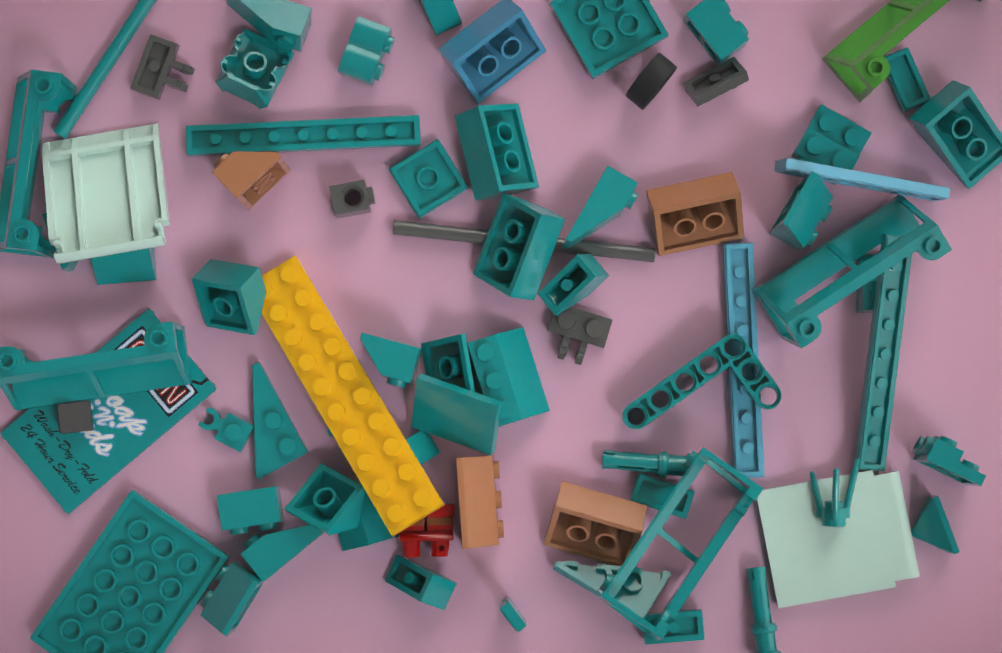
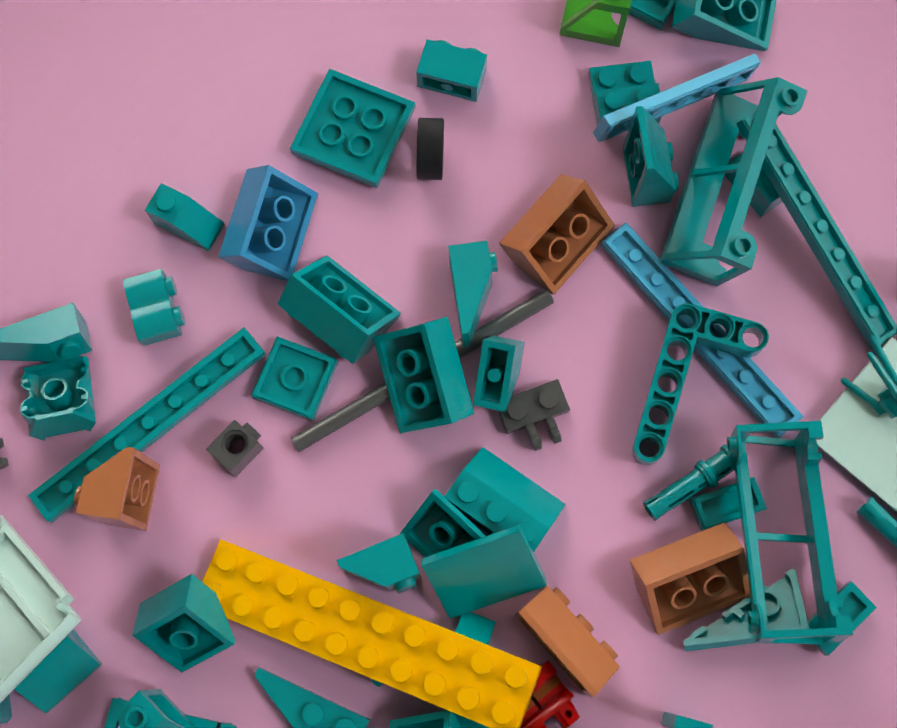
camera: 35 degrees left, 10 degrees down
dark grey plate [683,57,749,107] -> none

